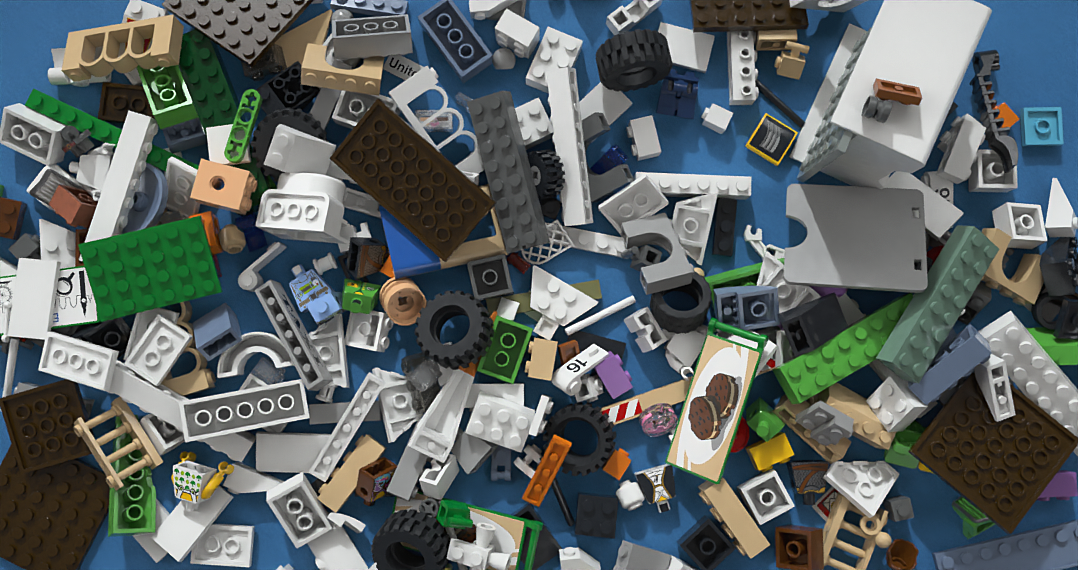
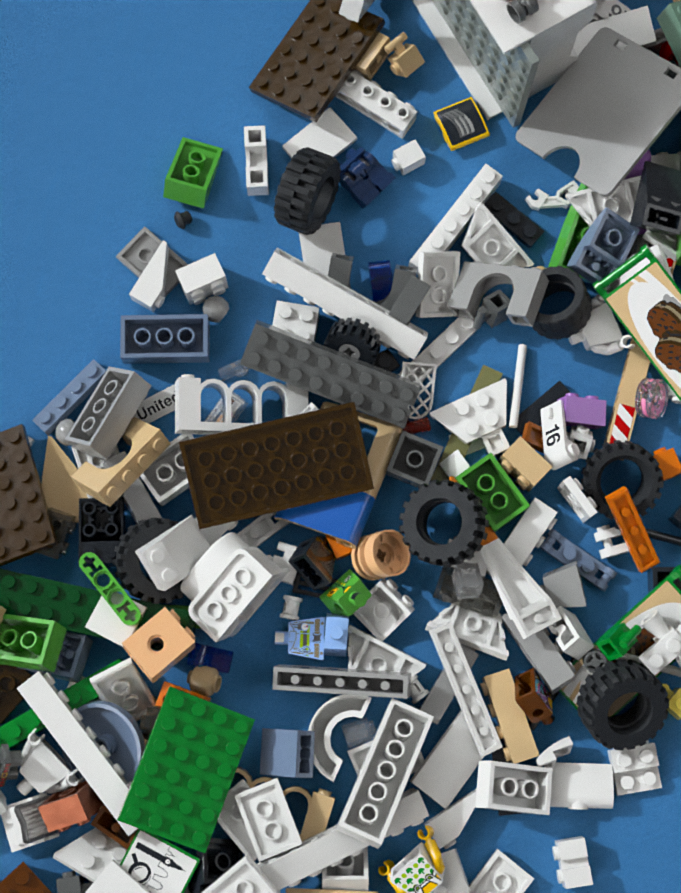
camera: 55 degrees left, 5 degrees down
white door [238,242,287,292] -> none
white brick [465,391,535,453] -> none
white brick [526,27,583,94] -> none
white brick [624,307,667,353] -> none
white brick [626,115,661,161] -> none
black bar [755,79,805,127] -> none
none -> dark grey slope [389,275,431,325]

